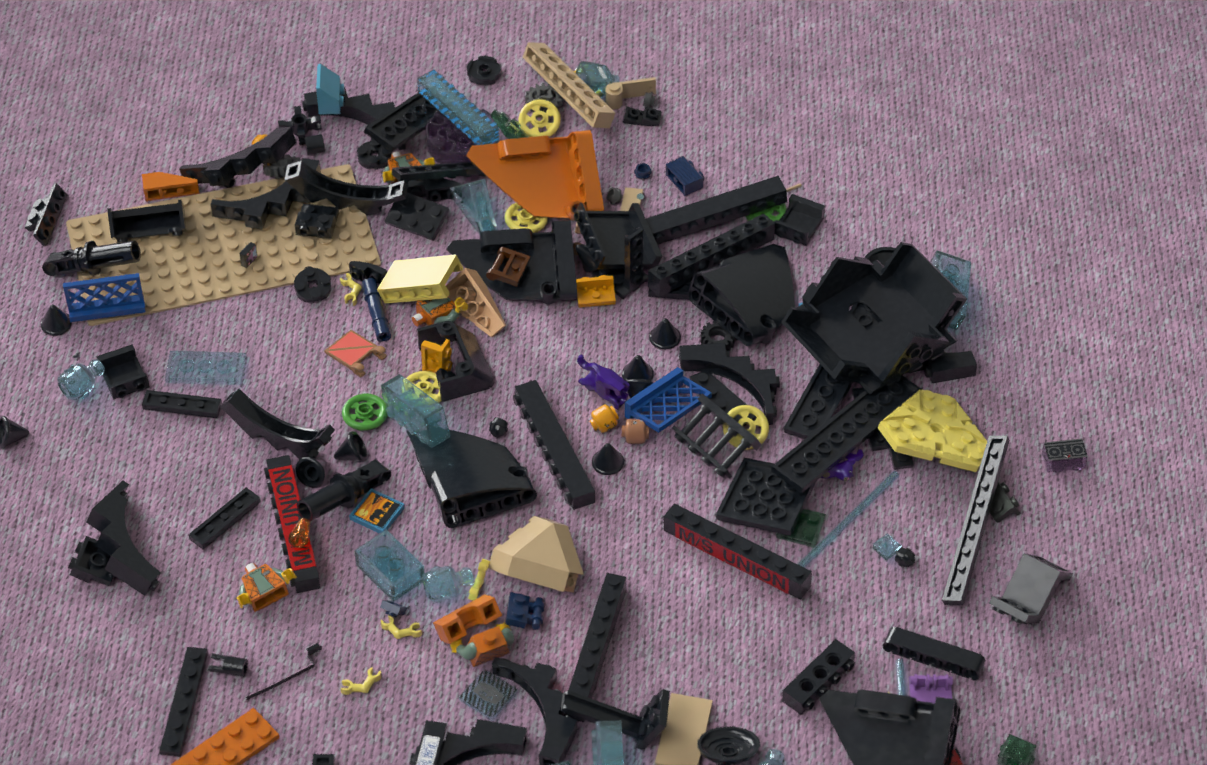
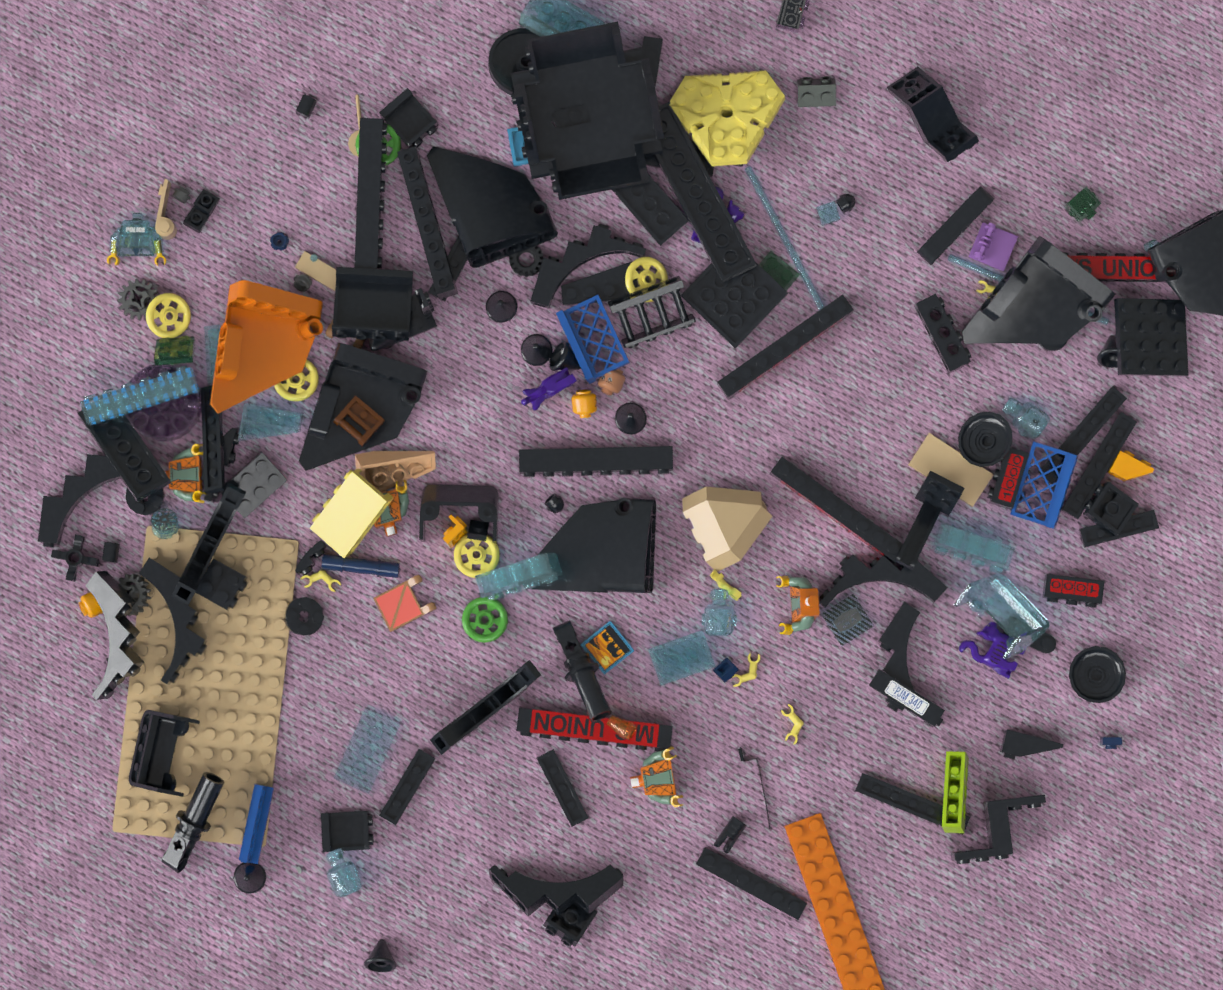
camera: 65 degrees left, 35 degrees up
black bracket [25,183,67,246] -> none
orange slope [142,172,200,201] -> none
black tile [239,242,258,268] -> none
black hat [295,457,326,488] -> none
medium azure slope [316,64,345,114] -> none
black hat [334,431,367,462] -> none
orange arch [433,594,502,644] -> none
black plate [467,56,502,85] -> none
dark blue plate [505,592,545,630] -> none
tan brick [523,42,615,128] -> none
light orange bracket [576,275,616,308] -> none
dark blue brick [666,156,704,196] -> none
plate [942,435,1010,605] -> none
none -> clear light blue wheel [151,508,178,539]
none -> black brick [296,94,317,119]

